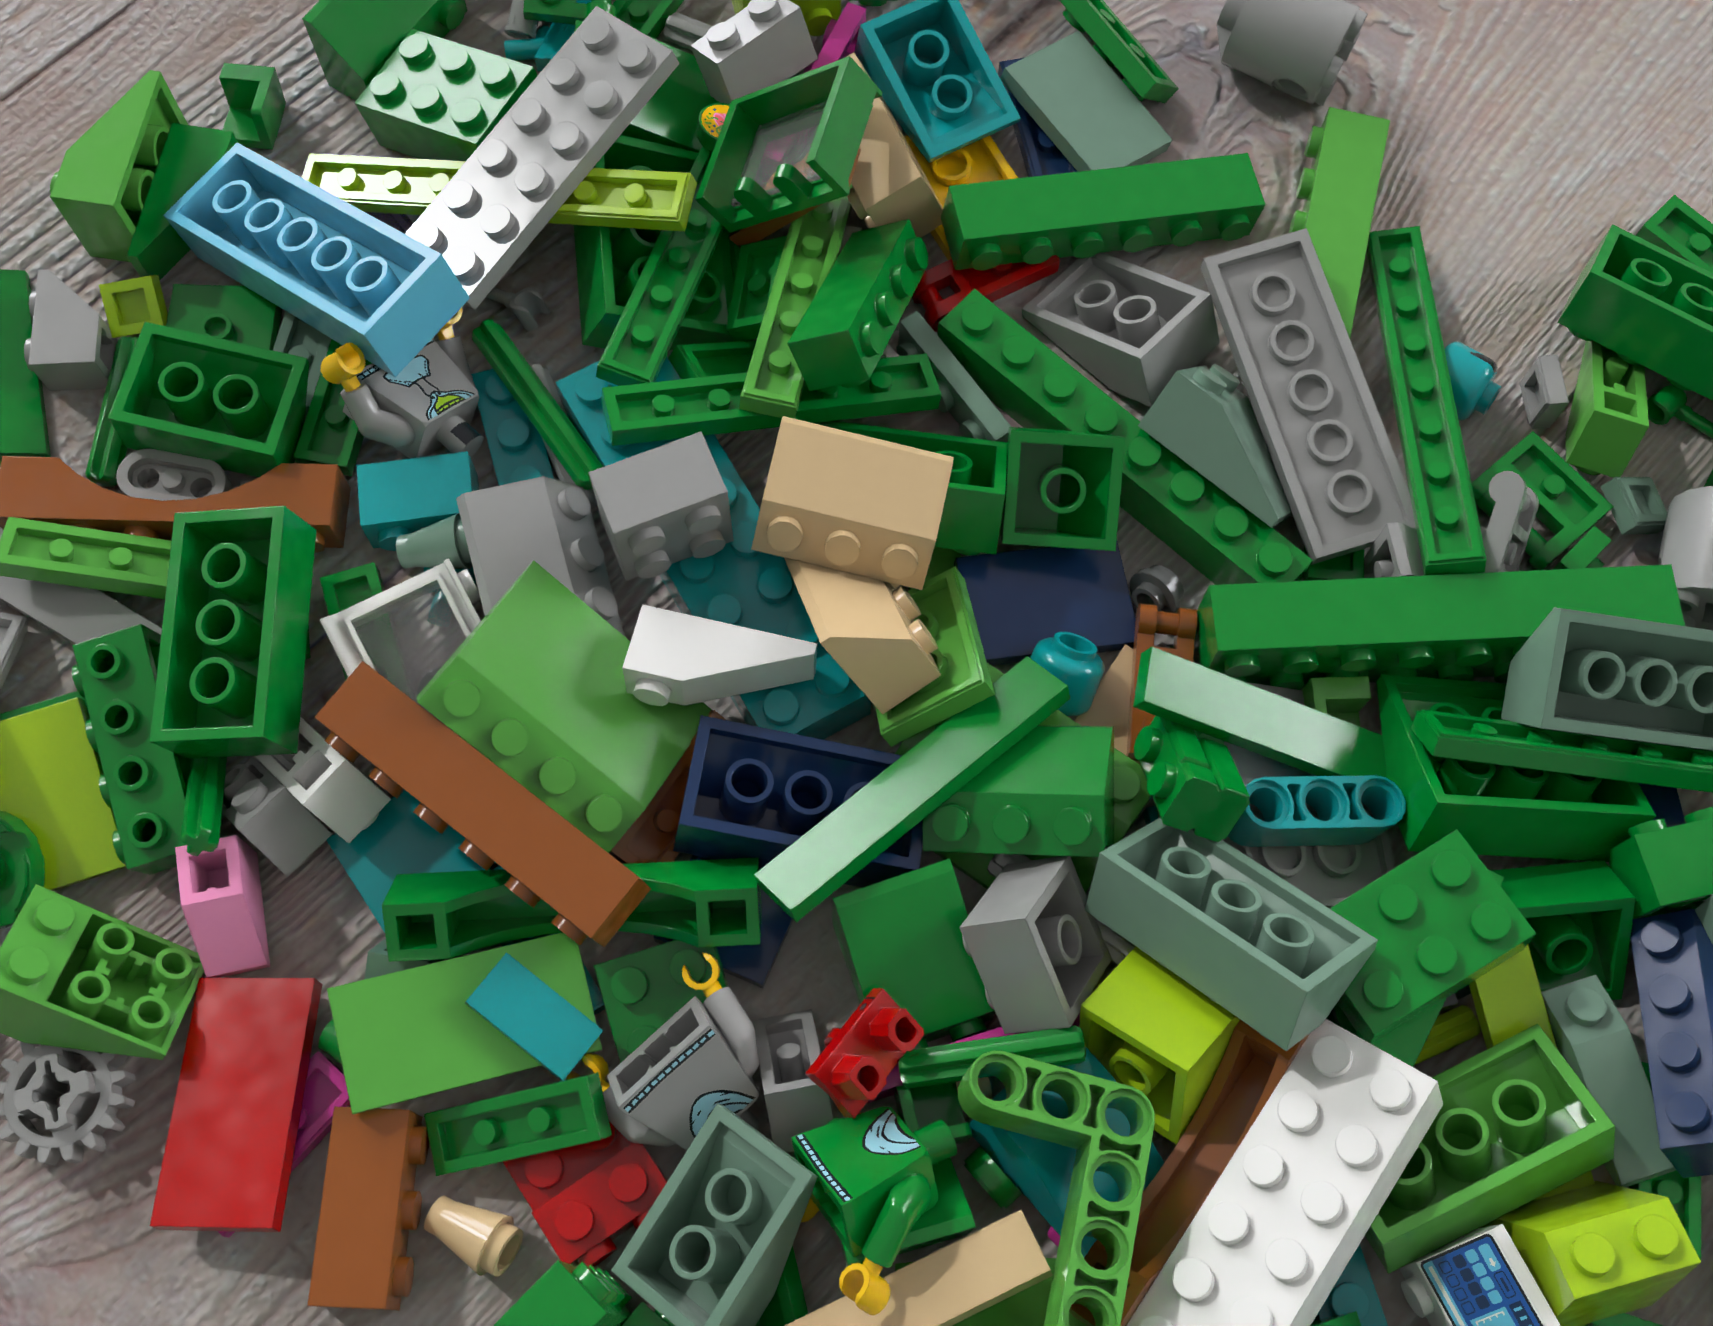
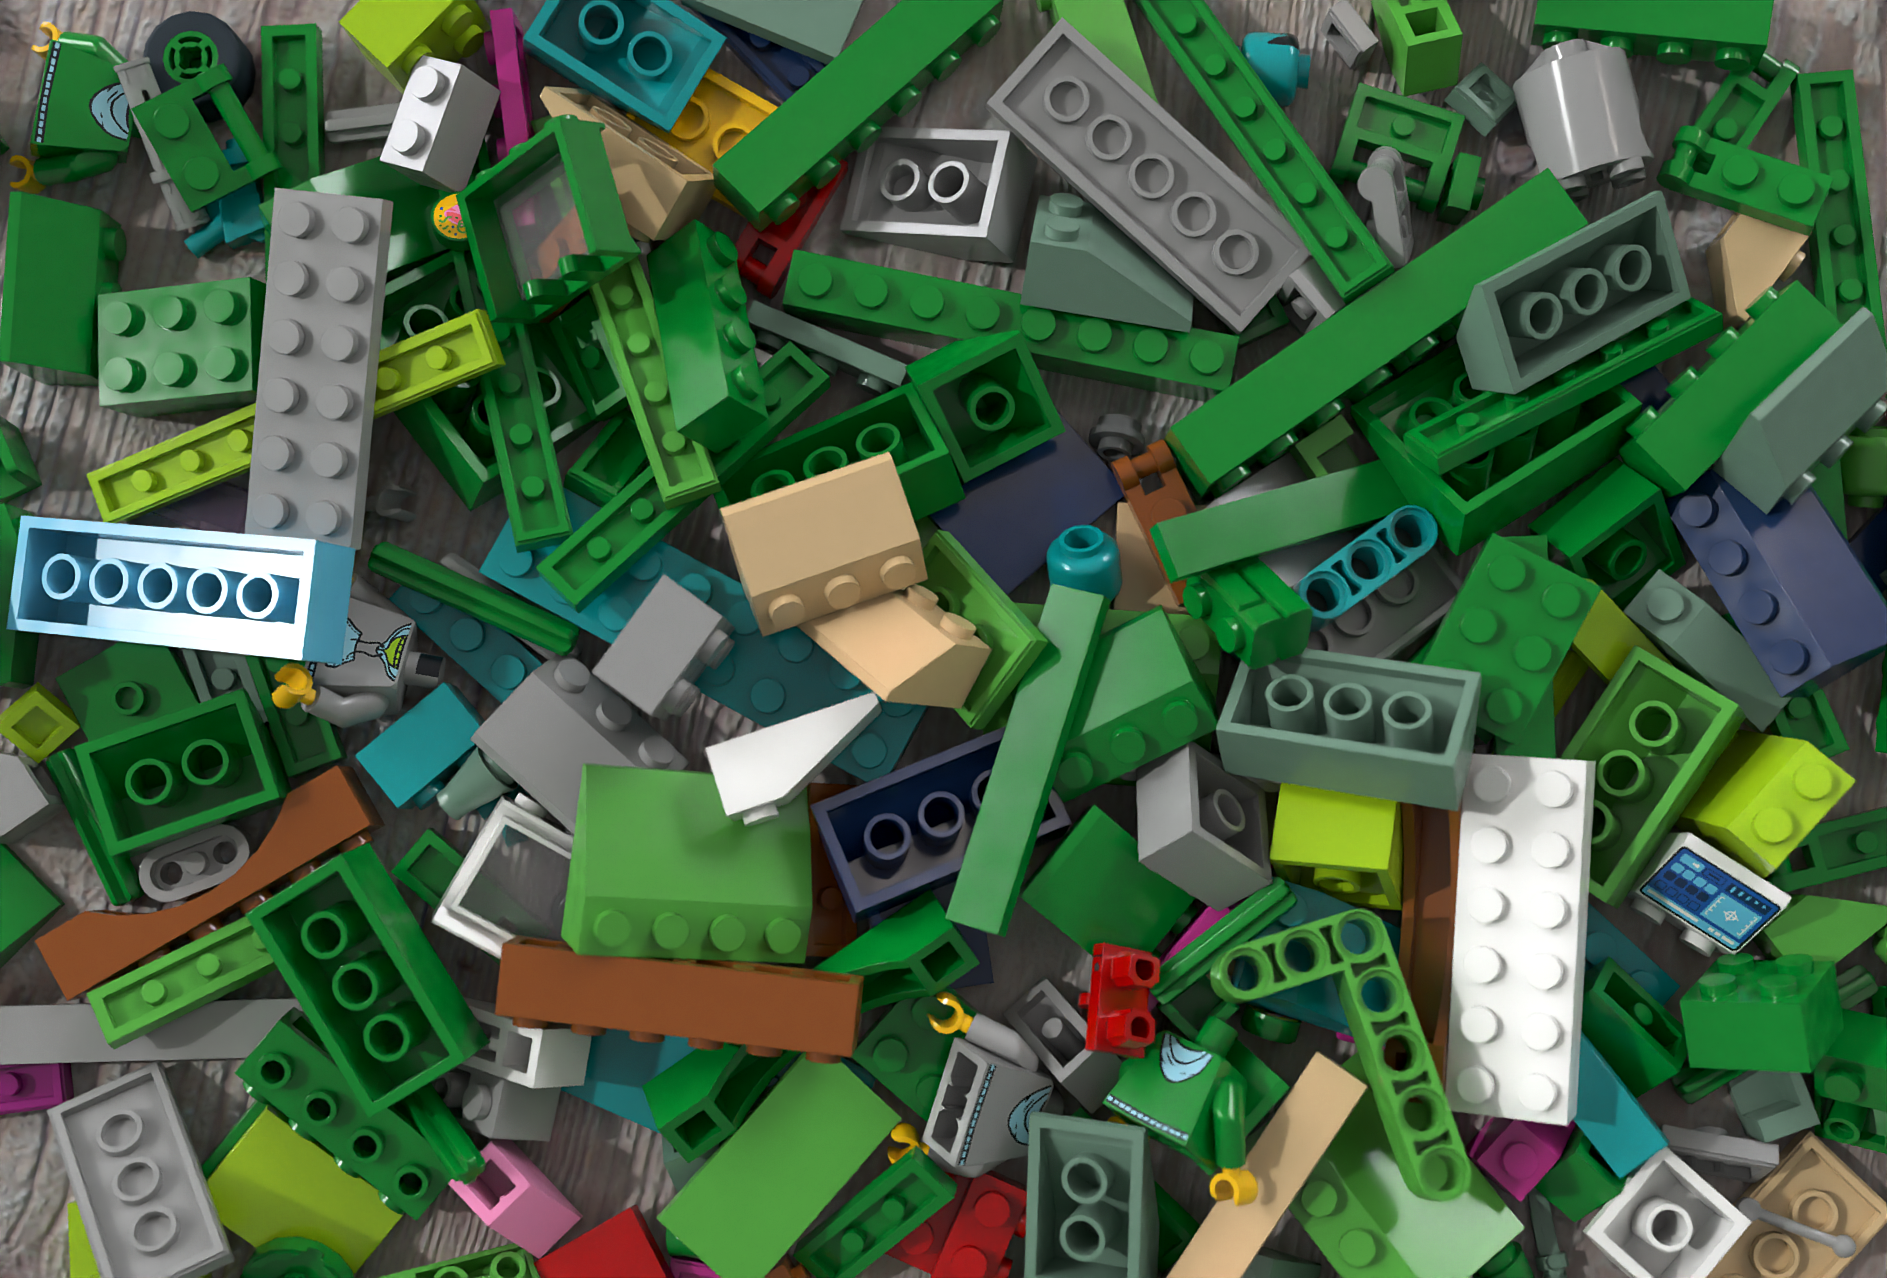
camera: 25 degrees left, 15 degrees up
teal tile [465,952,603,1081] -> none

